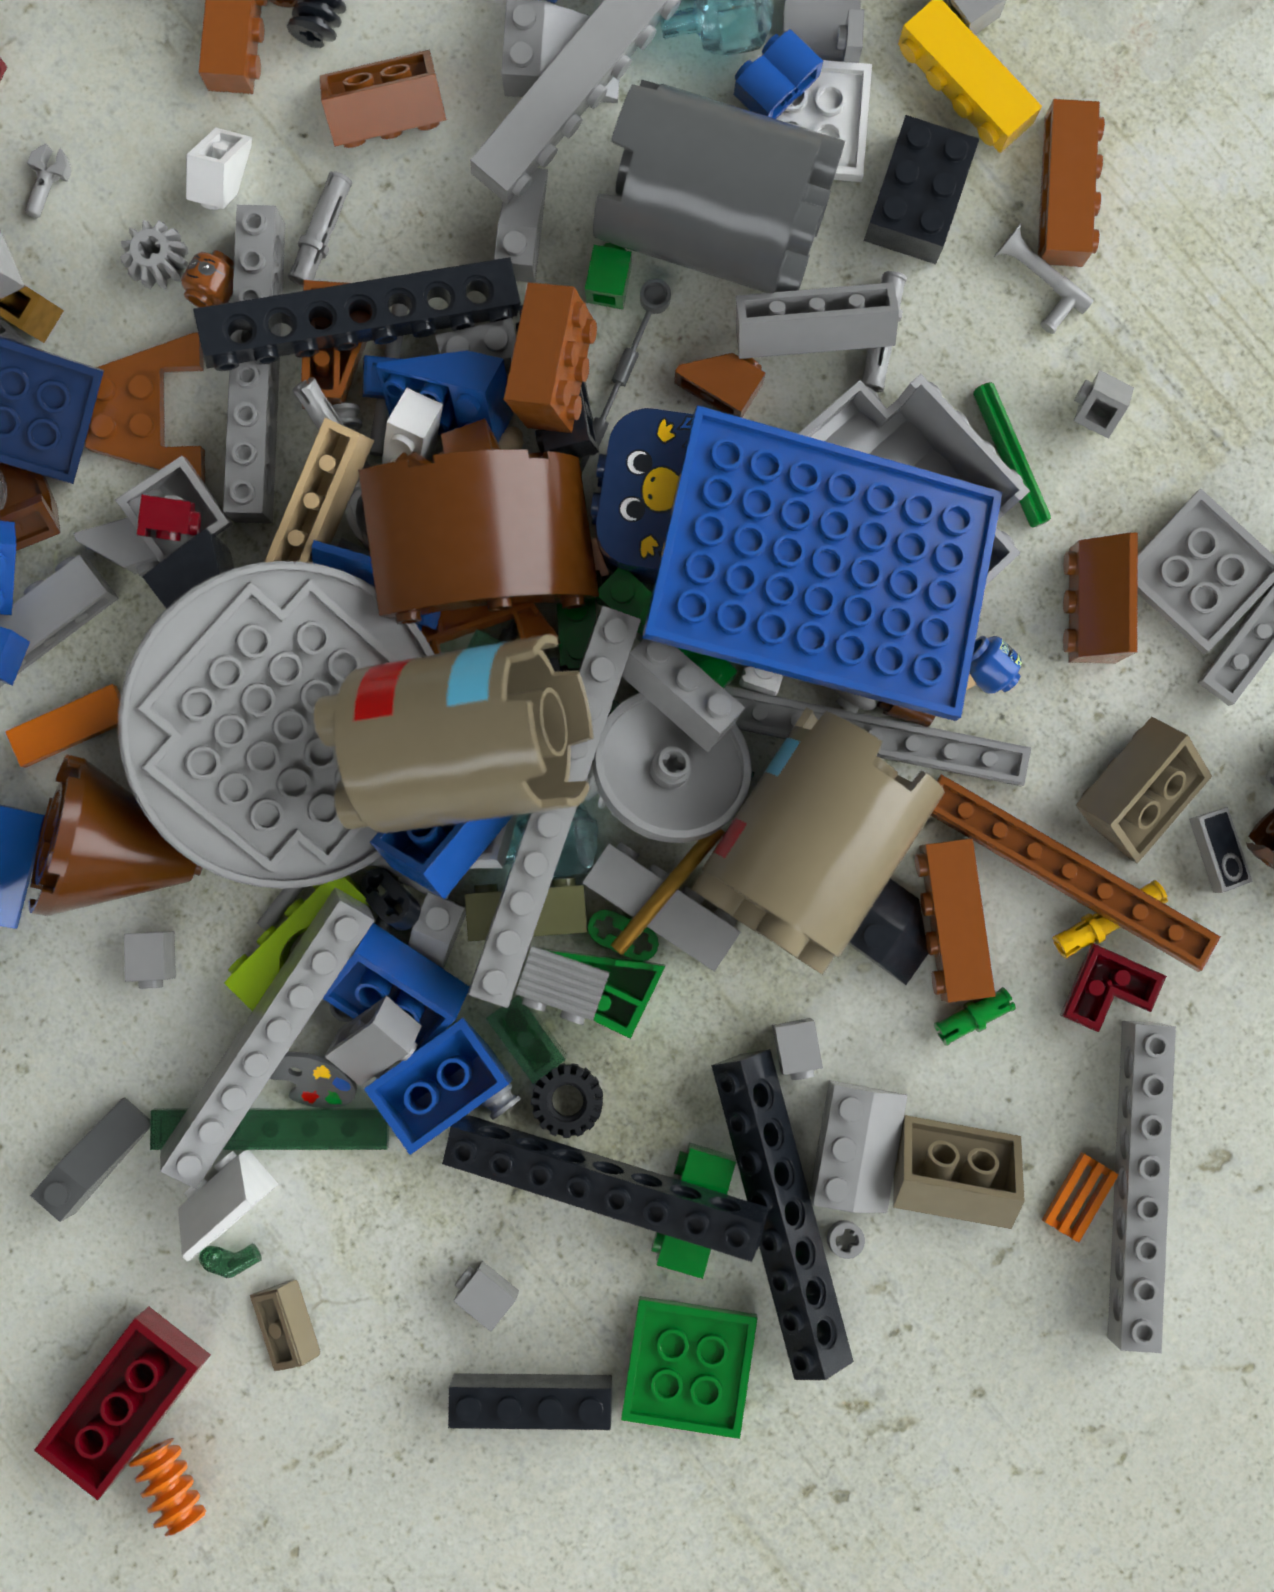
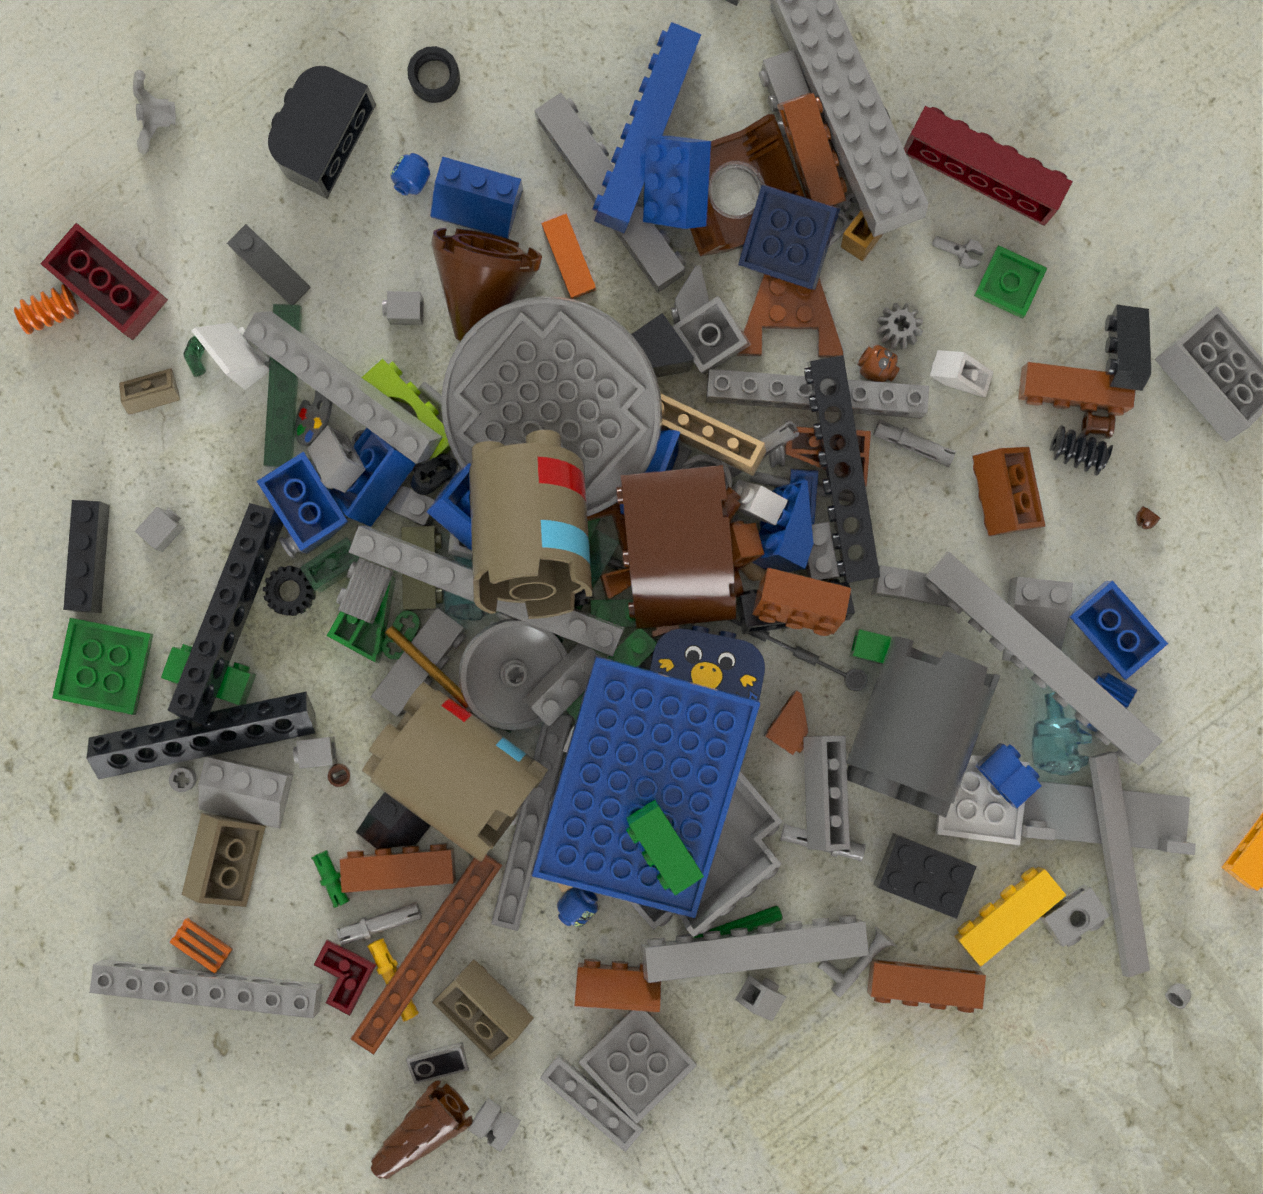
camera: 90 degrees right, 0 degrees up
dark red brick [137,494,201,542] -> none
none -> reddish brown hinge [328,763,350,787]
none -> light grey pin [337,902,422,946]
none -> green brick [626,800,704,895]
none -> light grey brick [641,915,869,983]
none -> green plate [974,245,1047,319]

